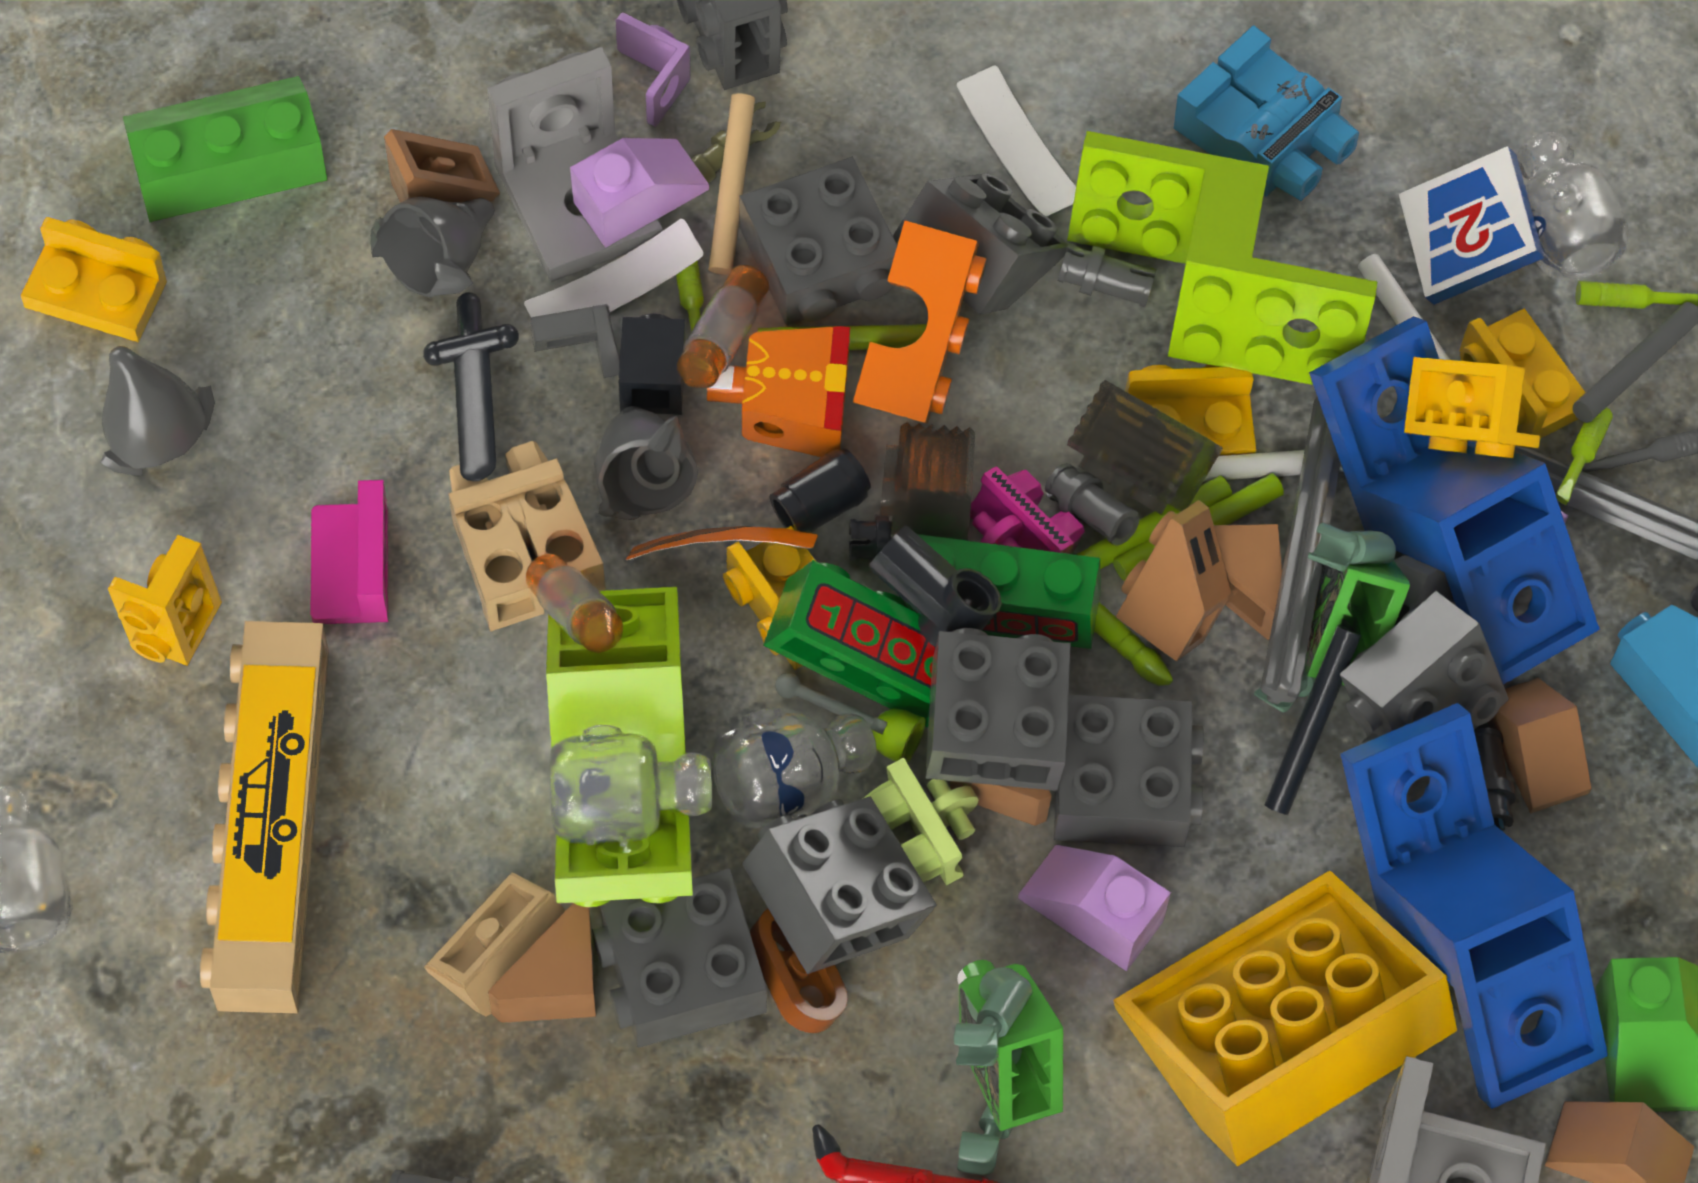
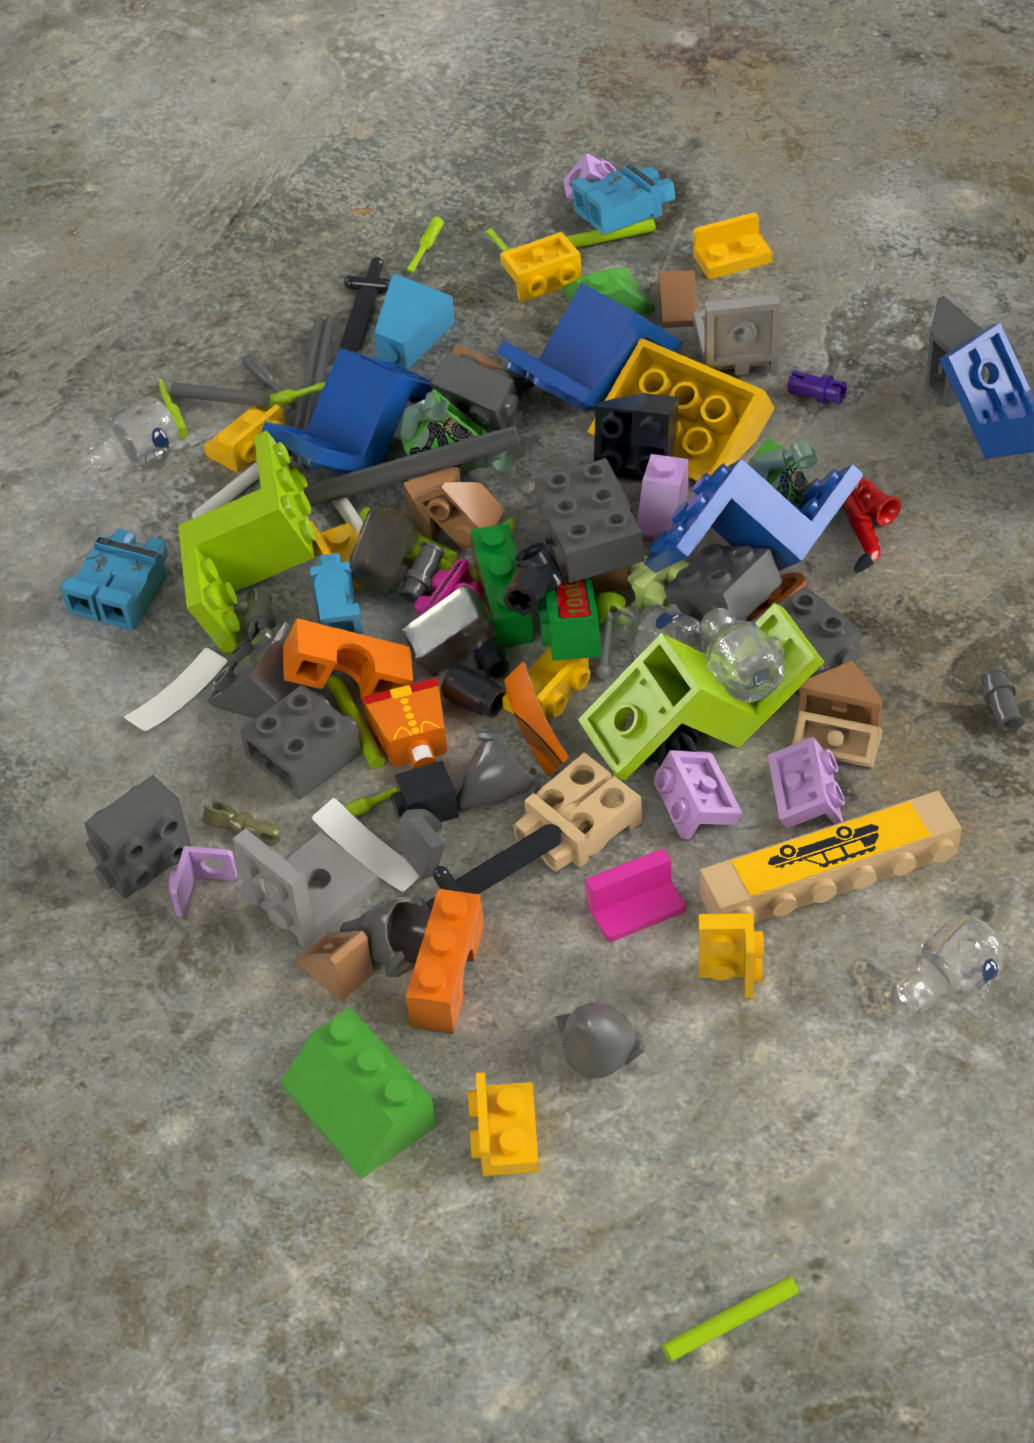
camera: 105 degrees left, 15 degrees down
piece [525,554,623,653] -> none
lavender slope [570,138,709,248] -> none
piece [677,265,769,389] -> none
tan bar [708,93,755,275] -> none
black bar [1264,625,1362,815] -> none
tile [1399,146,1545,305] -> none
yellow bracket [1404,357,1540,458] -> none
none -> dark azure hips [310,553,363,674]
none -> orange arch [406,889,484,1034]
none -> black slope [594,393,679,481]
none -> bracket [644,459,864,573]
none -> lavender bracket [653,751,743,840]
none -> lavender bracket [768,737,845,829]

